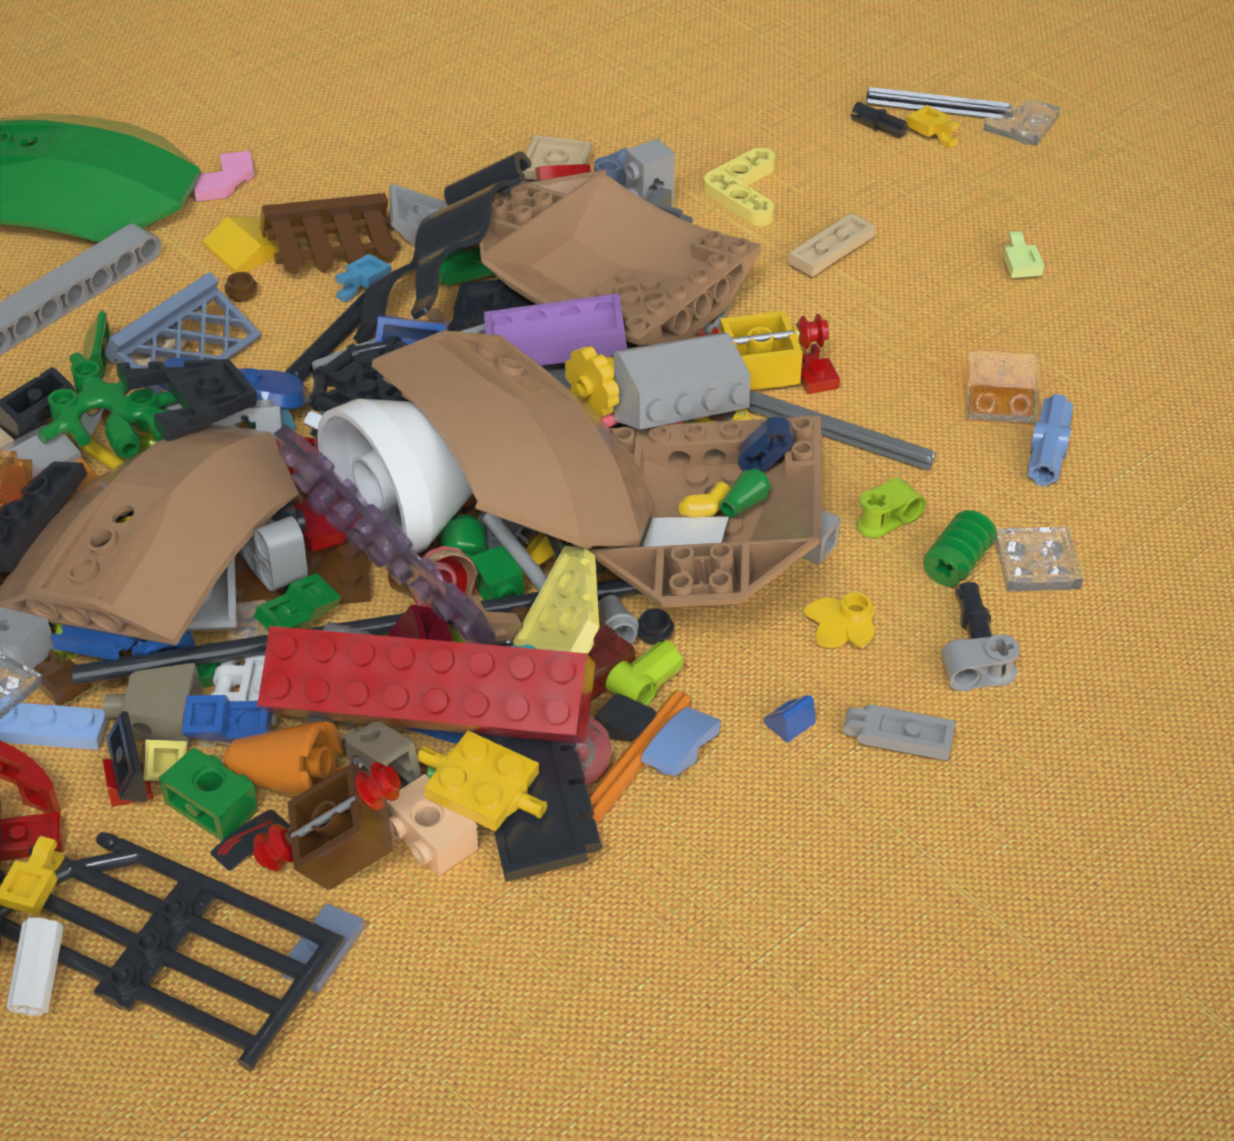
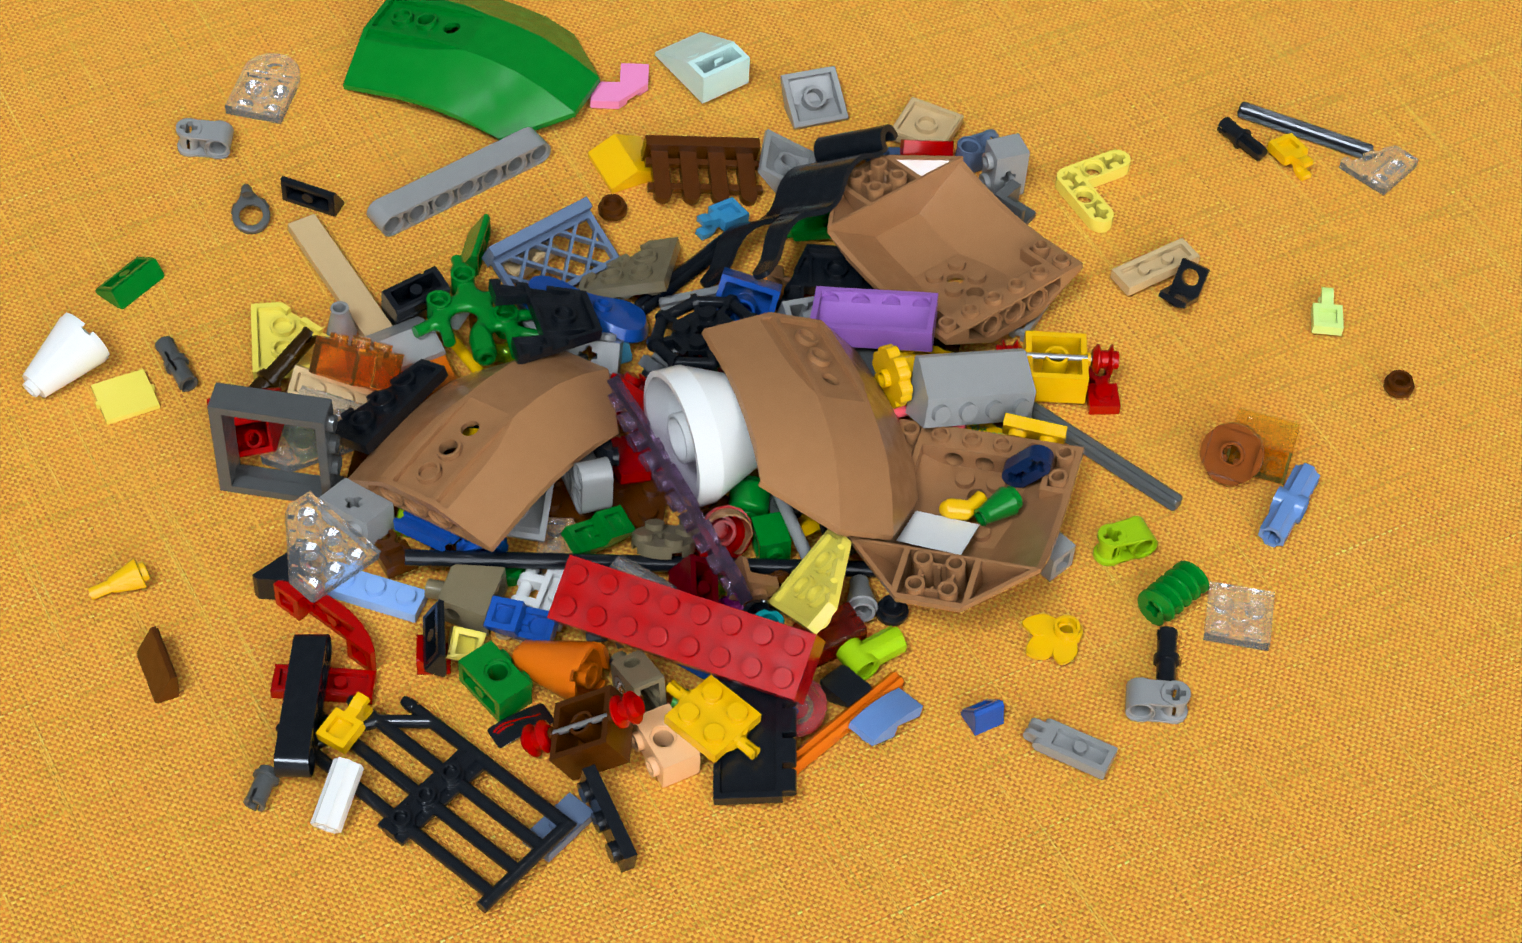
camera: 10 degrees right, 5 degrees up
none -> black plate [577,764,638,873]
none -> dark tan plate [578,237,681,299]
none -> dark tan plate [631,519,696,560]
none -> light aqua slope [655,32,750,104]
none -> light grey slope [780,66,849,130]
none -> yellow plate [1002,413,1068,444]
none -> black bracket [1158,258,1210,309]
none -> dark orange plate [1200,422,1265,486]
none -> reddish brown plate [1383,370,1415,398]

